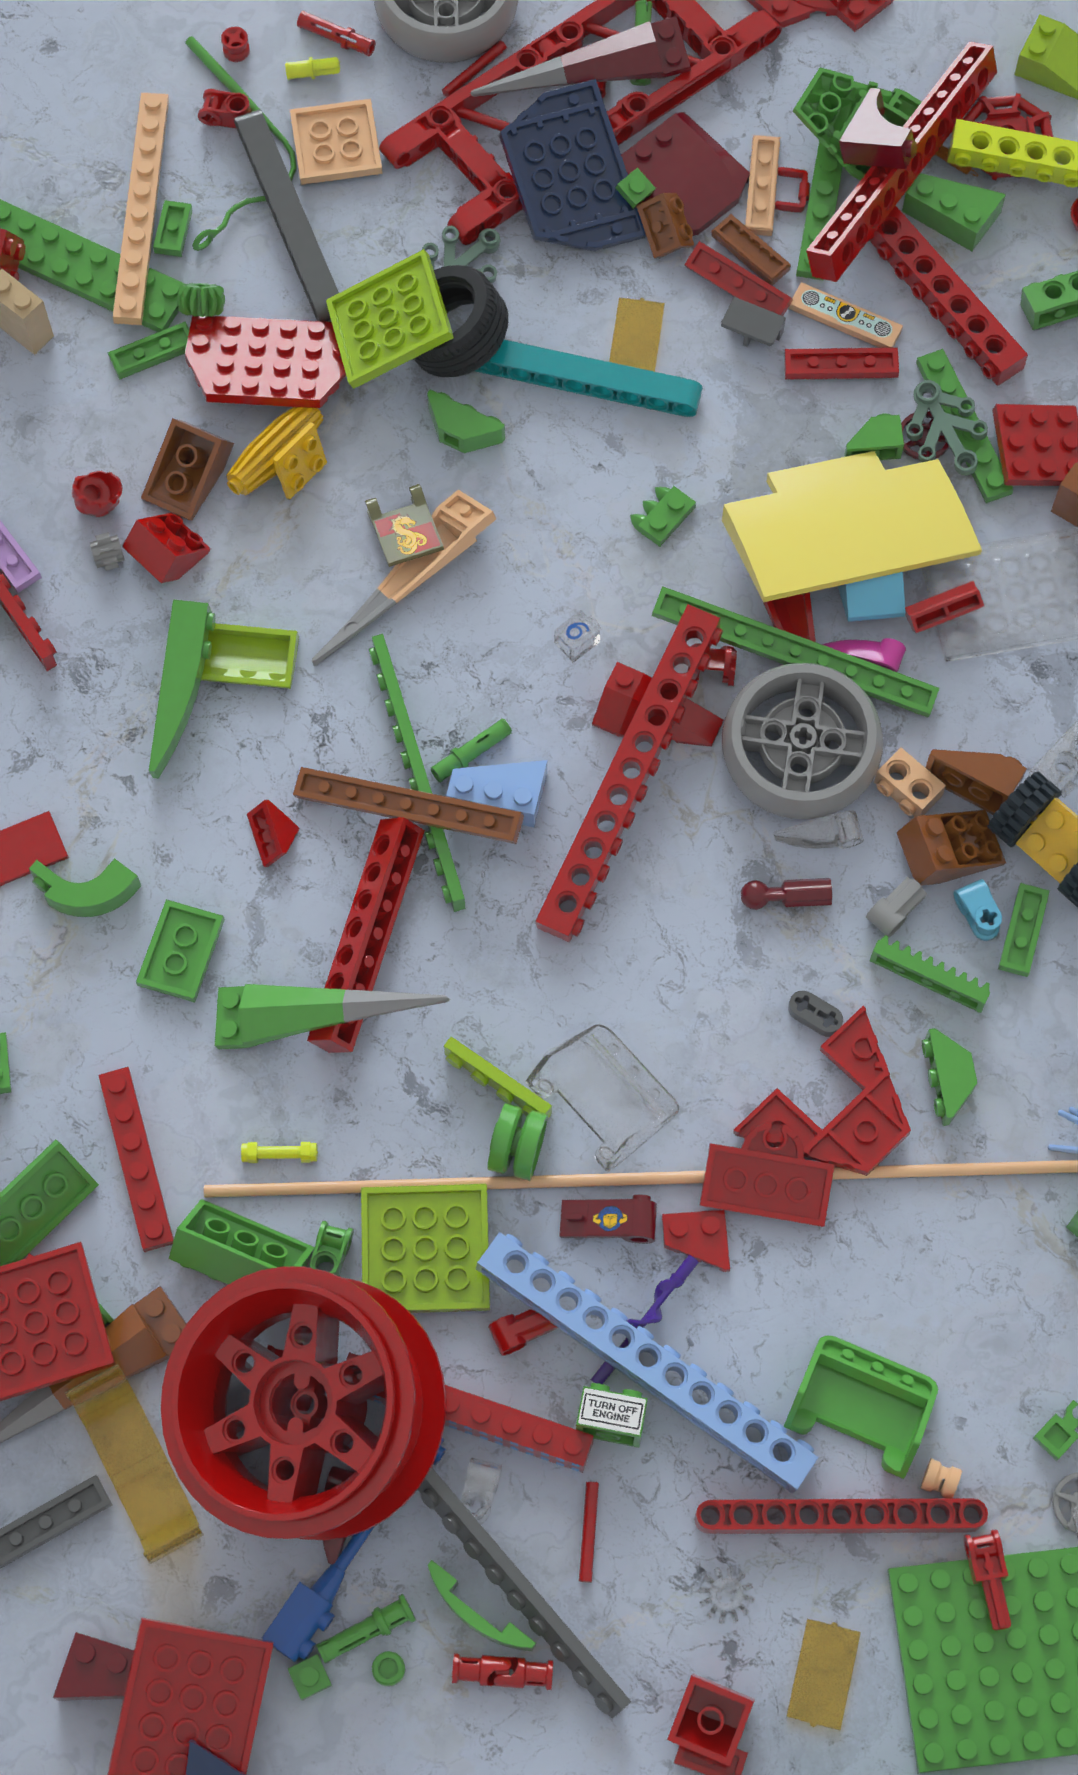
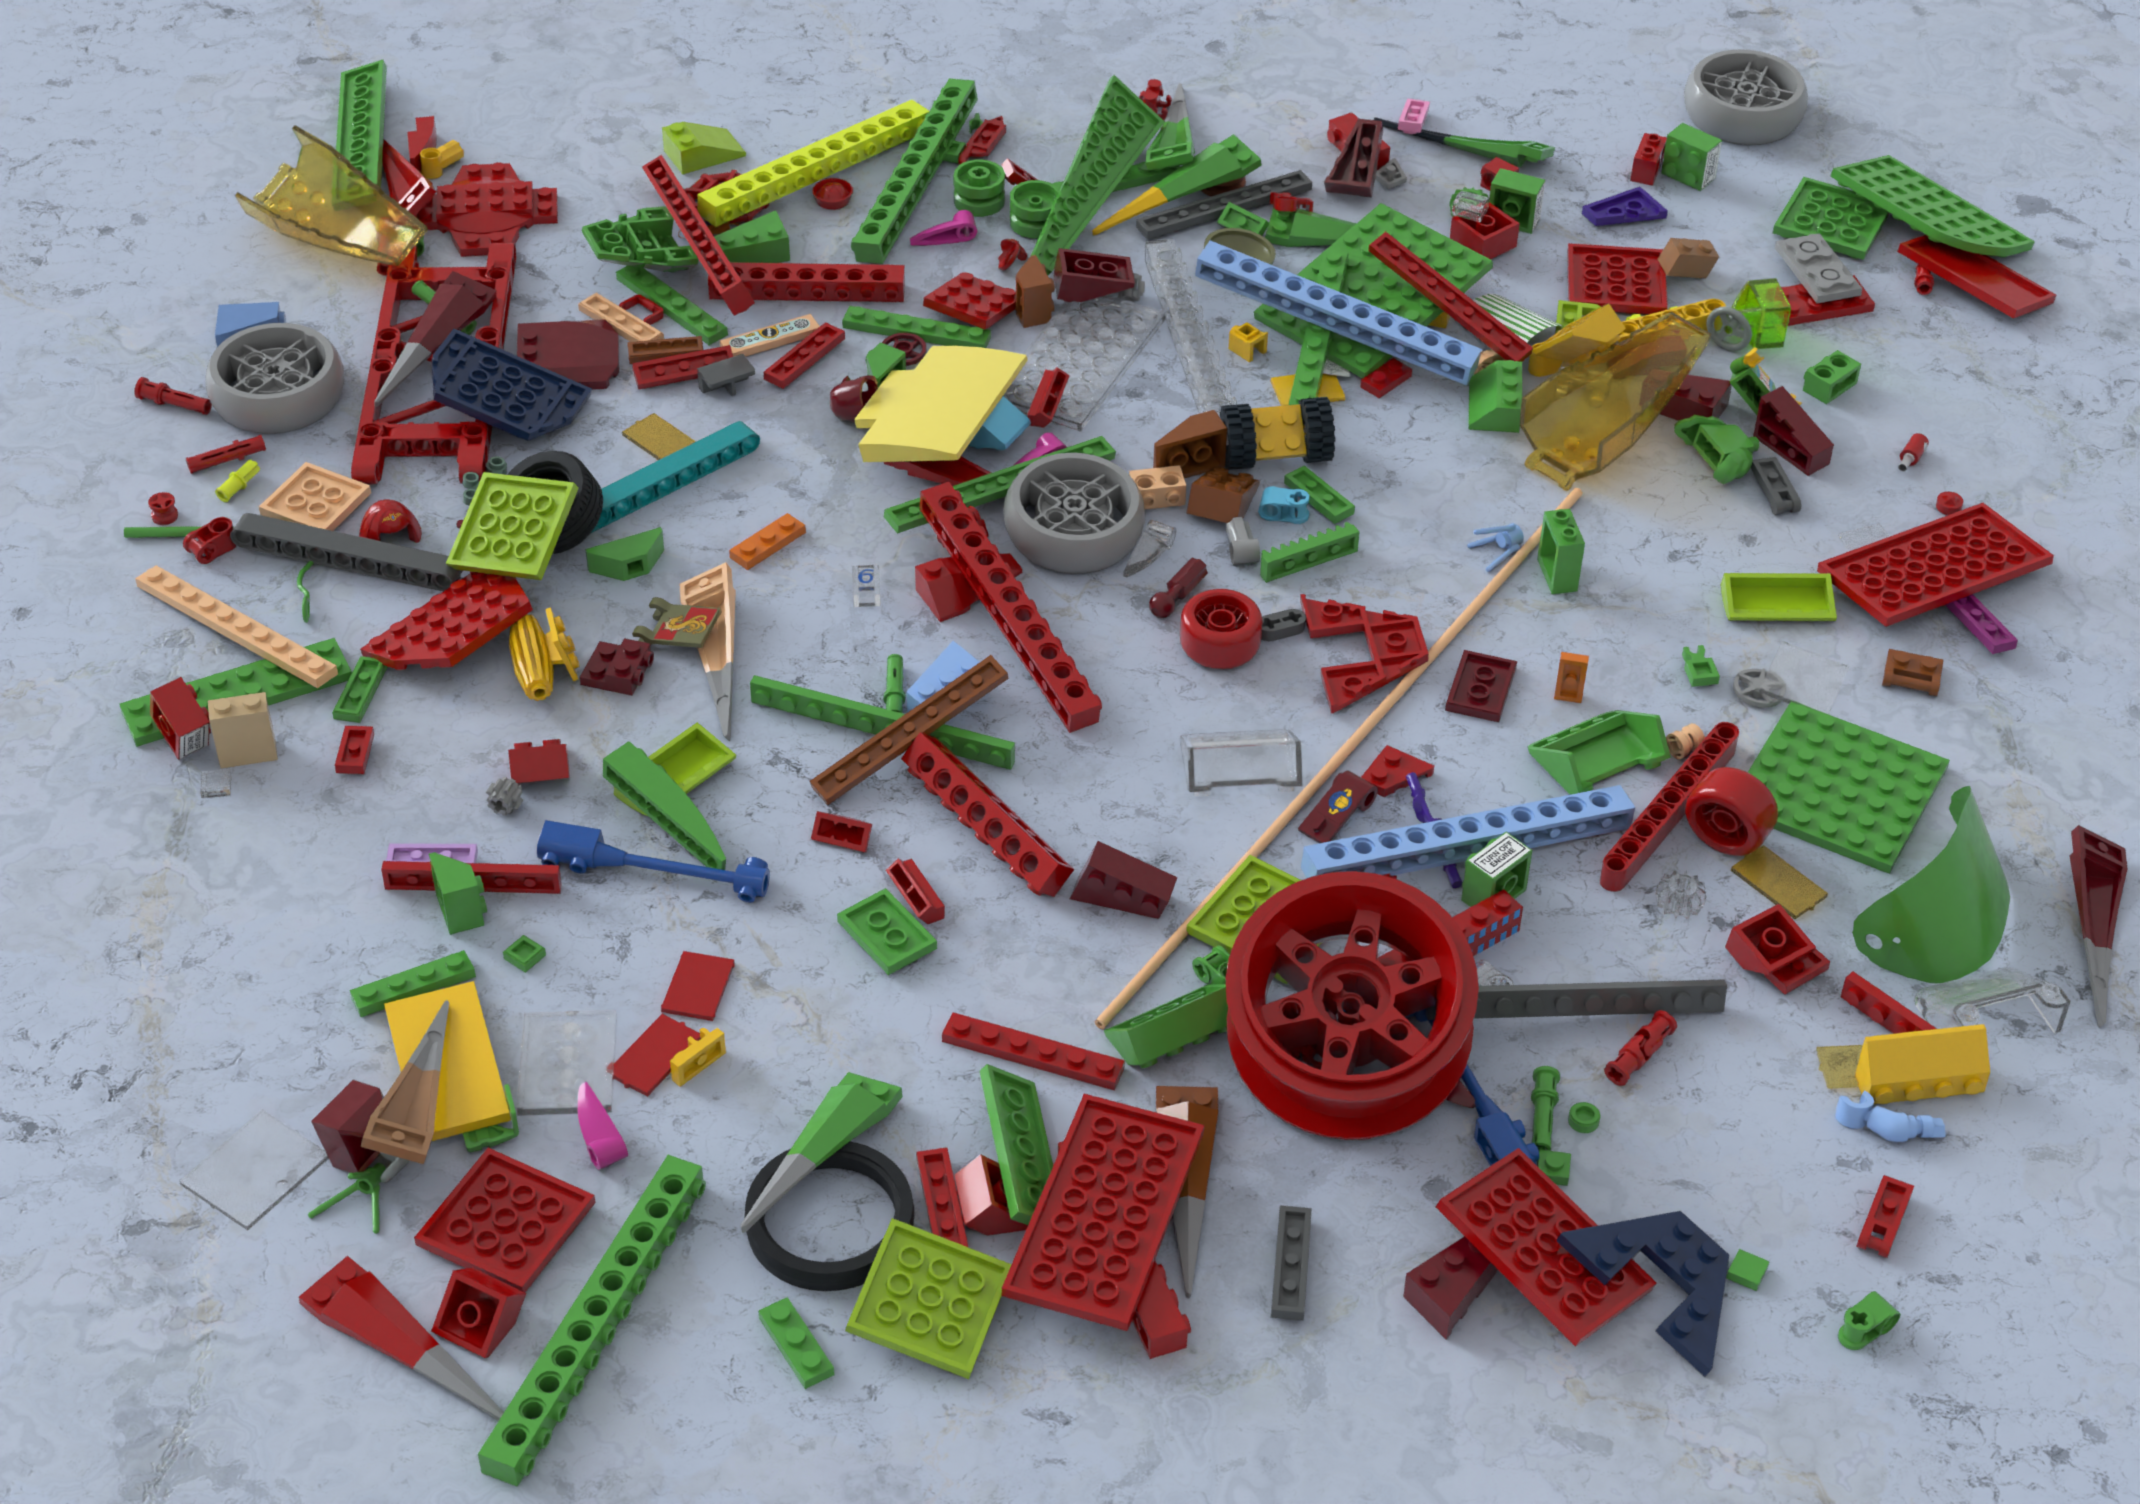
camera: 55 degrees left, 25 degrees down
bright green arch [29,858,141,917] -> none
clear yellow windscreen [65,1364,204,1564] -> none
red hair [71,470,123,517] -> none
dark orange slope [141,418,234,521] -> none
bright green plate [153,200,193,257] -> none
bright green gear [177,283,225,317] -> none
bright green plate [215,984,450,1049] -> none
neon yellow bar [241,1142,318,1163] -> none
bright green slope [428,1560,536,1651] -> none
red bar [442,40,507,97] -> none
lime plate [444,1036,552,1118] -> none
bright green wheel [487,1103,548,1181] -> none
red bar [579,1482,599,1583] -> none
bright green plate [615,167,656,209] -> none
bright green plate [630,486,696,547] -> none
dark orange bracket [637,193,694,259] -> none
red plate [699,1122,835,1227] -> none
arch [839,88,917,169] -> none
sand green plant [906,380,988,476] -> none
bright green slope [922,1028,978,1126] -> none
red connector [963,1529,1011,1631] -> none
none -> red plate [335,726,375,774]
none -> red hair [359,499,422,543]
none -> blue bar [537,820,770,903]
none -> dark red plate [580,638,654,696]
none -> orange plate [729,513,806,570]
none -> dark red piece [830,375,878,421]
none -> red piece [886,858,945,924]
none -> dark red wedge [1070,841,1178,919]
none -> red wheel [1180,589,1263,669]
none -> dark red tile [1445,650,1518,723]
none -> orange plate [1554,652,1589,703]
none -> red wheel [1685,767,1778,856]

